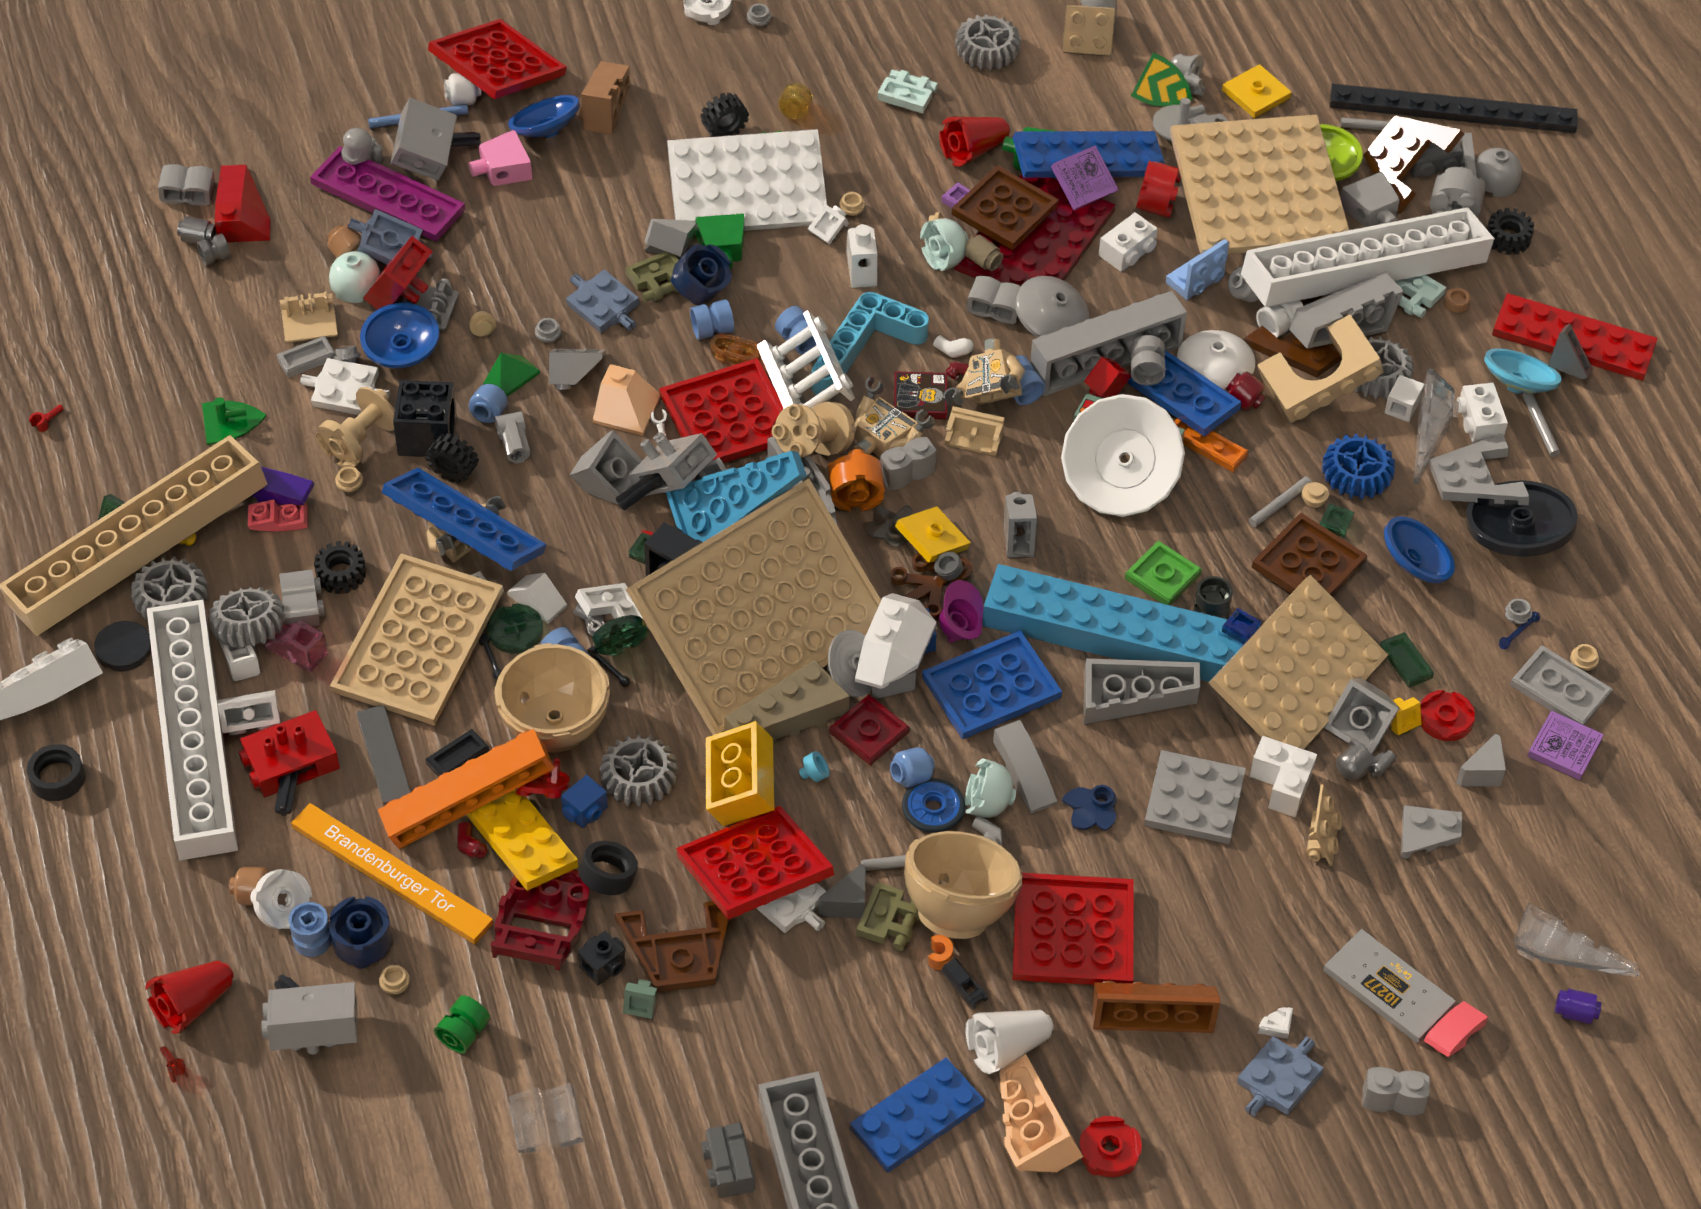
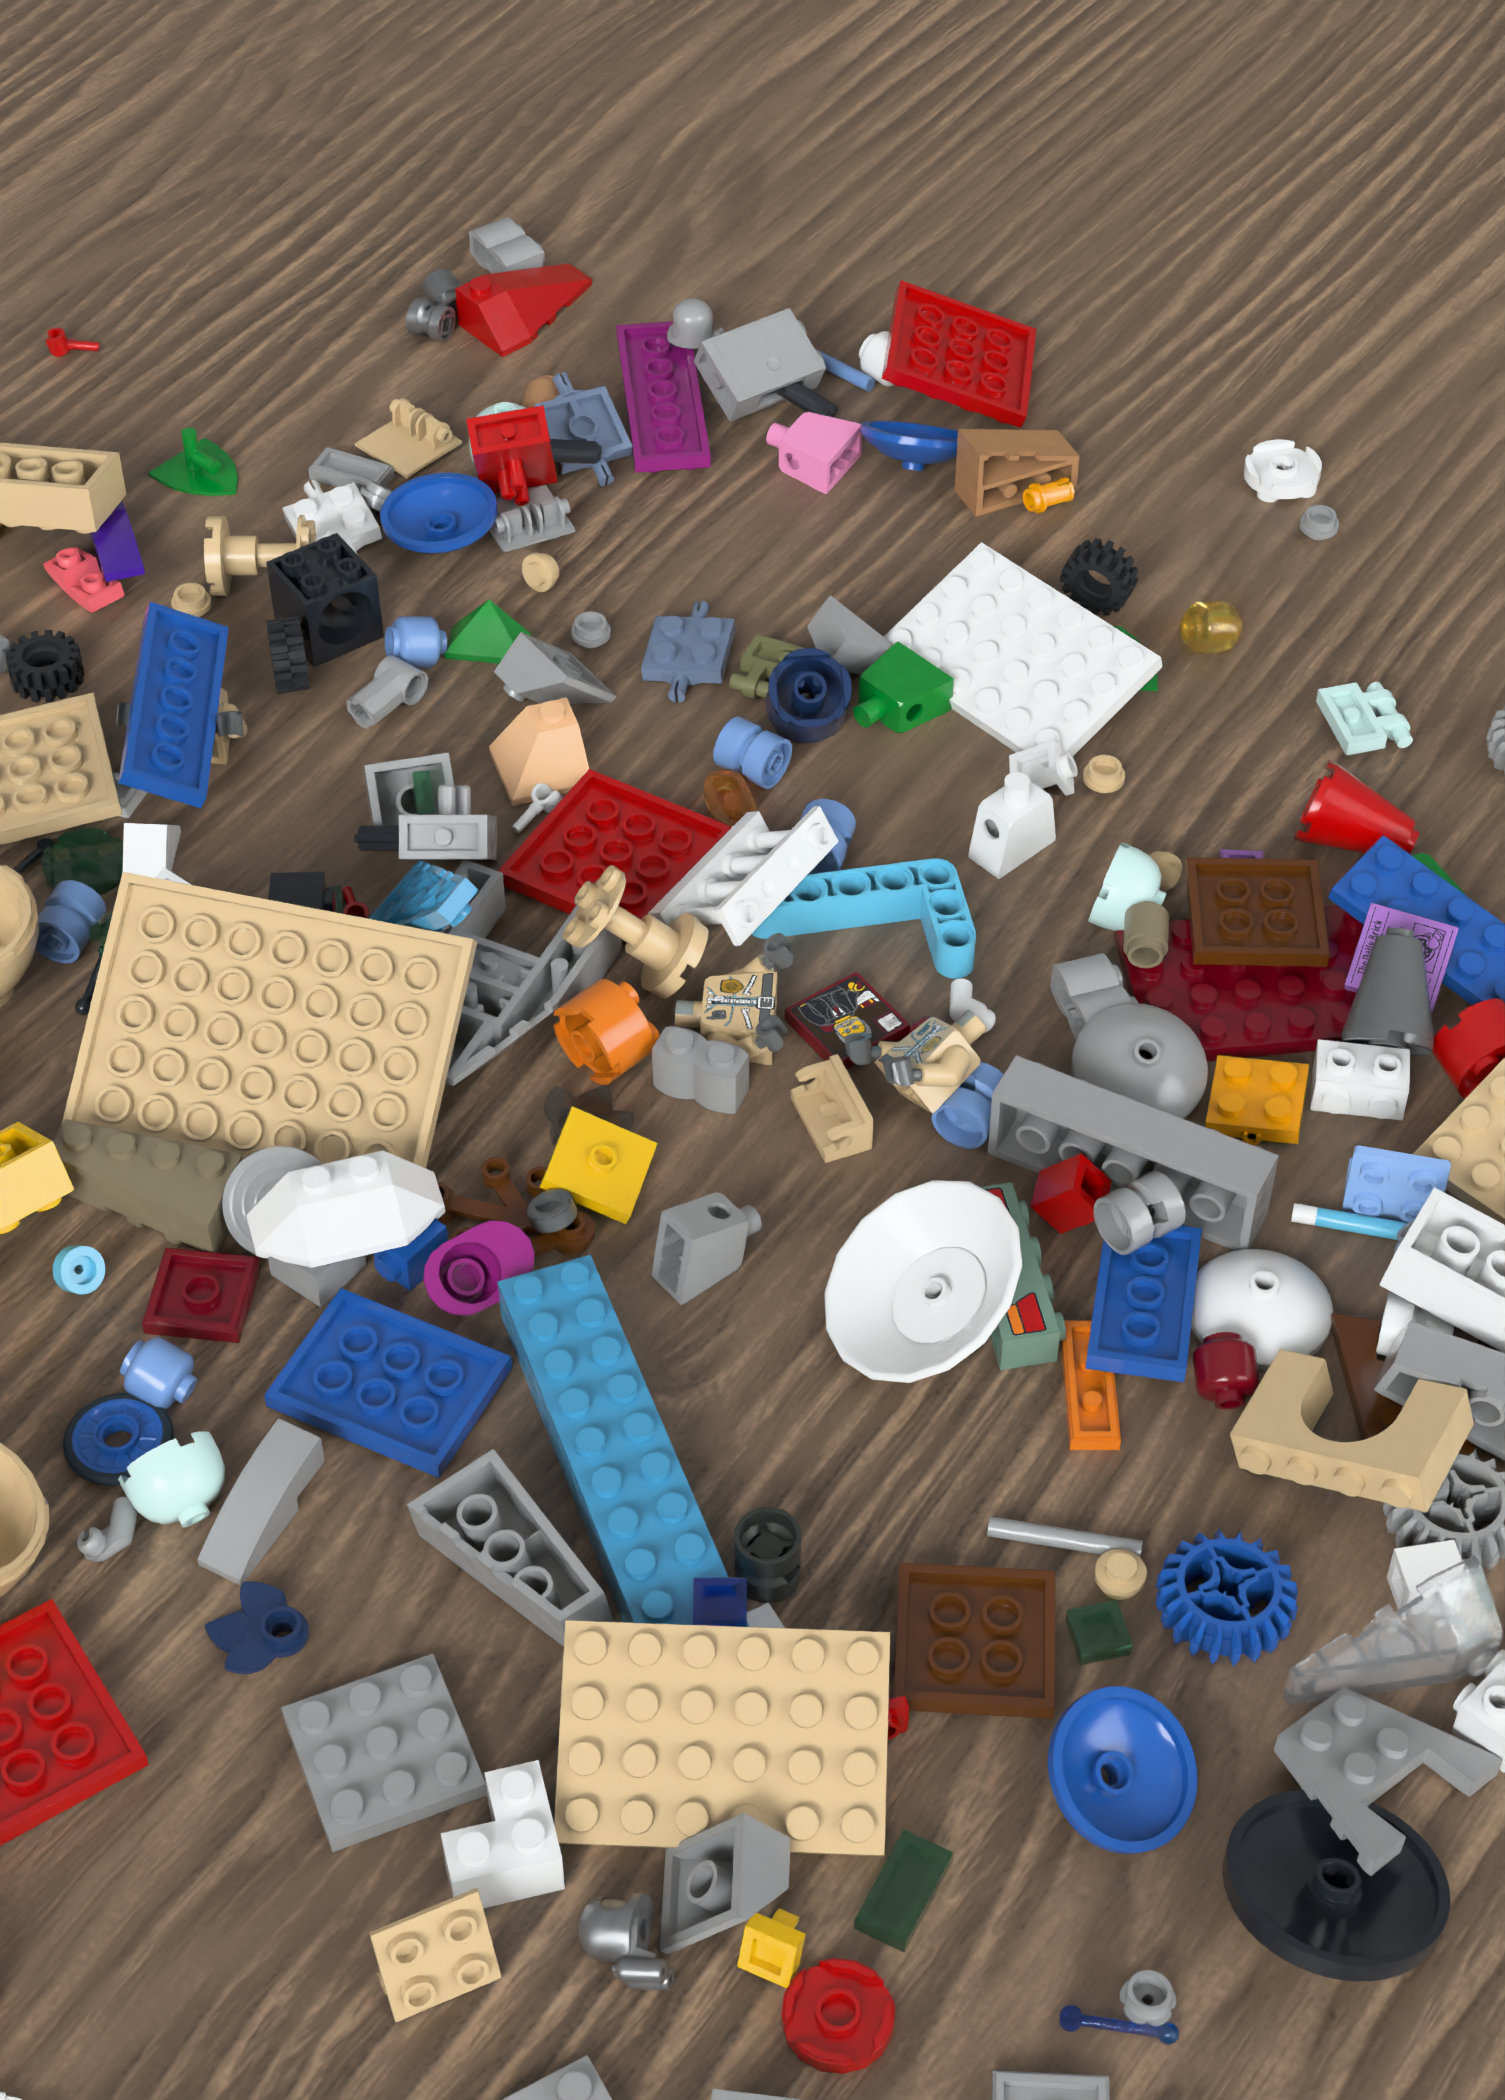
camera: 55 degrees right, 5 degrees down
bright green tile [1124,540,1202,605] -> none
none -> clear green tile [410,770,435,815]
none -> light orange pin [1023,477,1074,514]
none -> light orange plate [1206,1055,1309,1146]
none -> medium azure bar [1291,1203,1407,1240]
none -> dark grey cone [1342,928,1434,1056]

